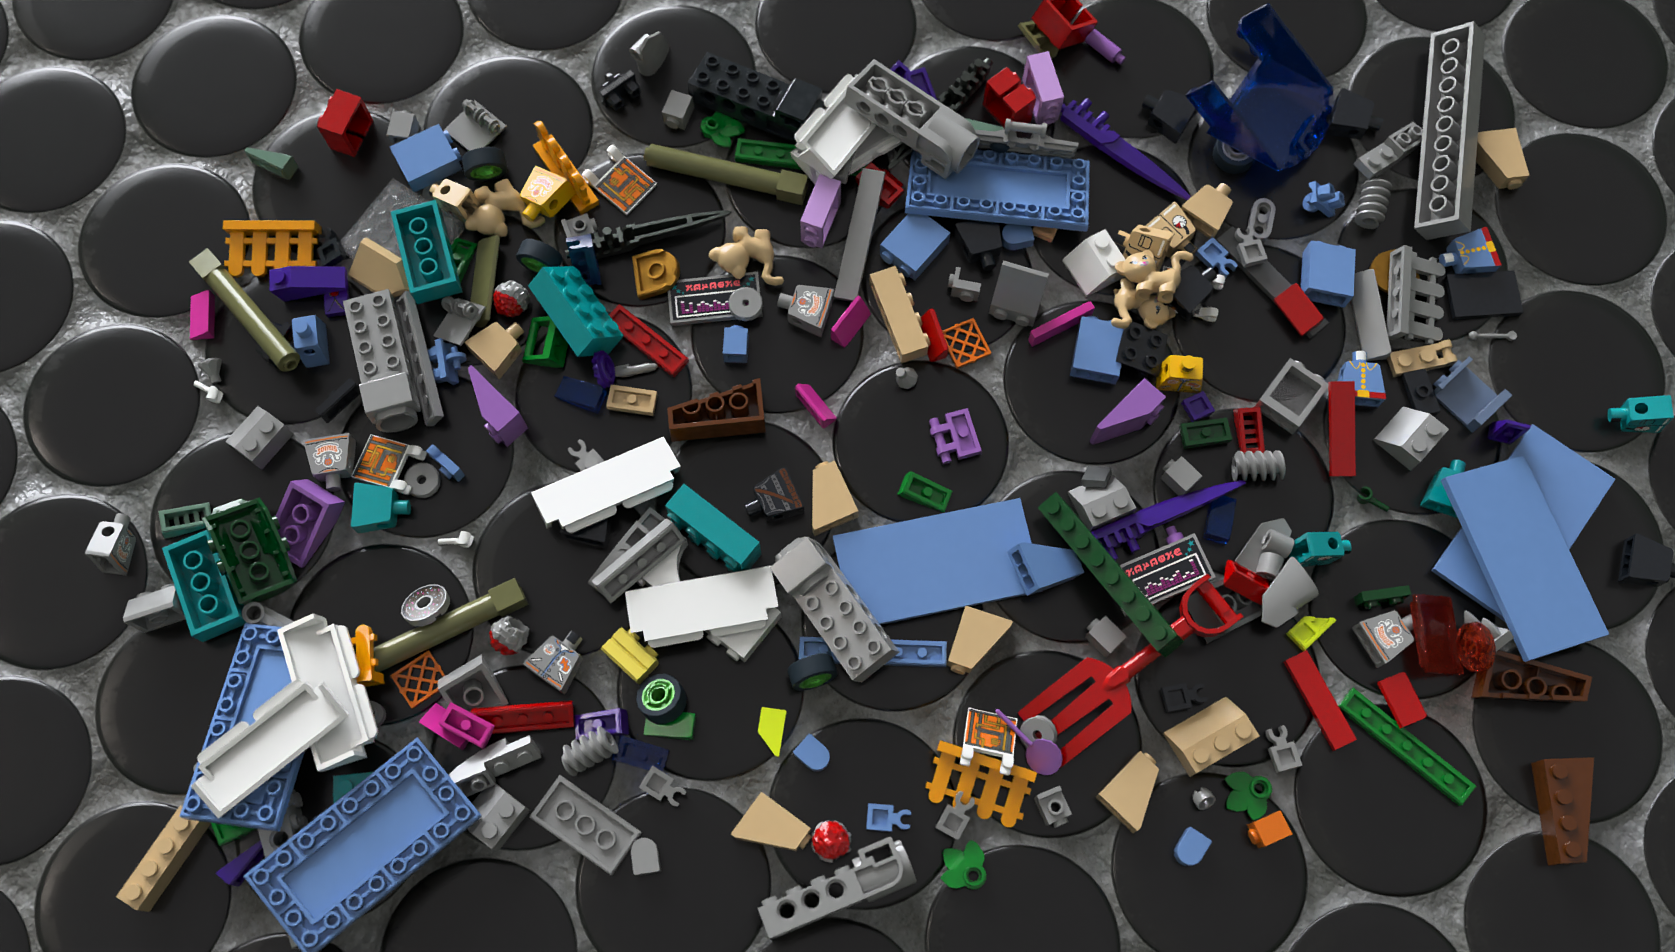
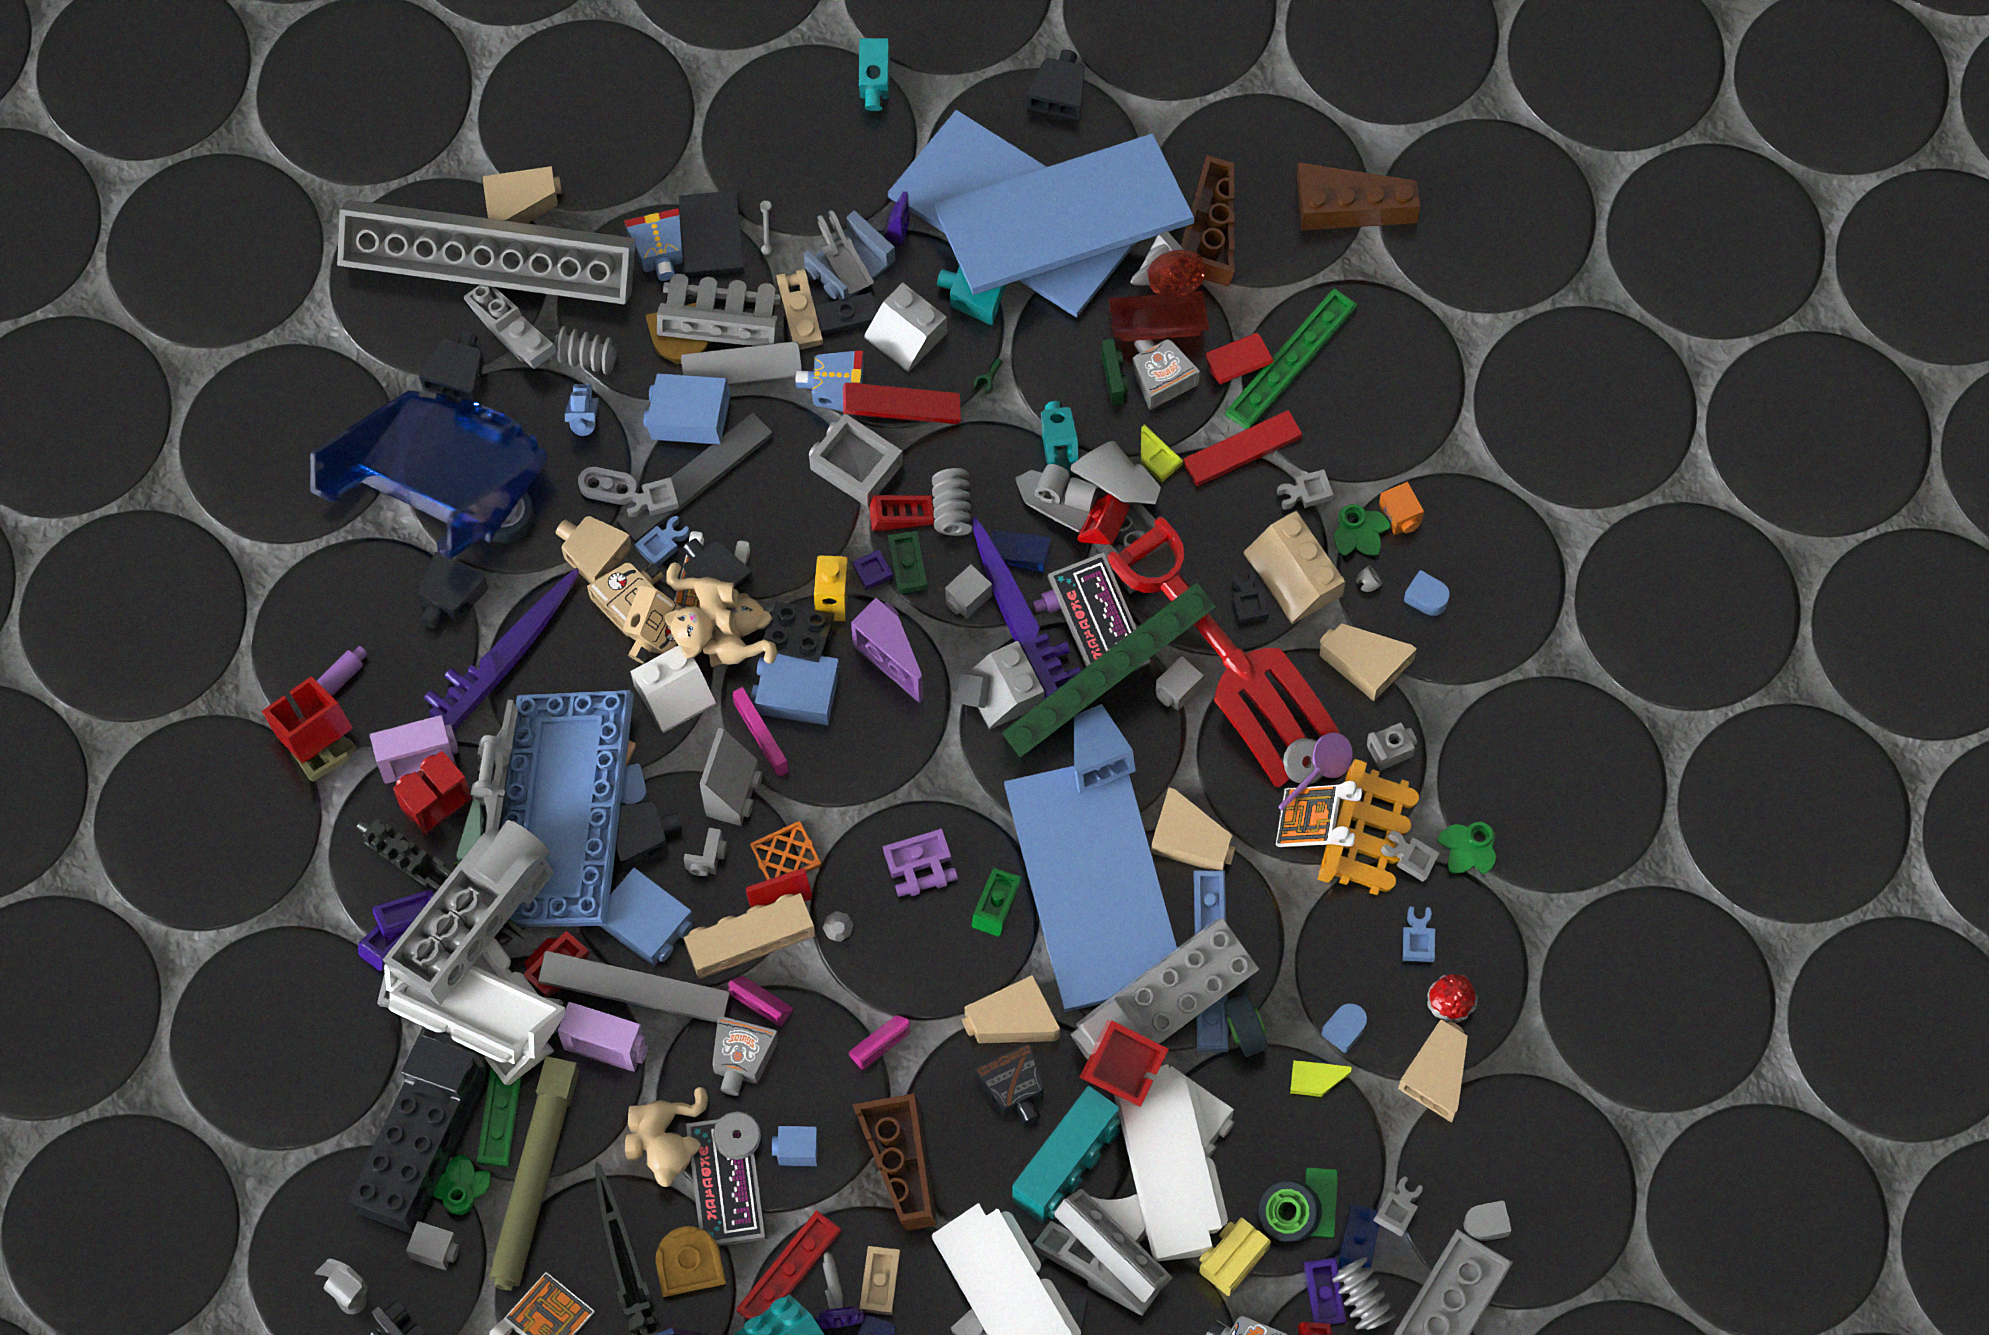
camera: 90 degrees left, 5 degrees down
light grey brick [758,837,917,940] -> none
red slope [1273,283,1324,336] -> none
none -> light grey arm [817,210,874,296]
none -> red piece [1079,1020,1169,1107]

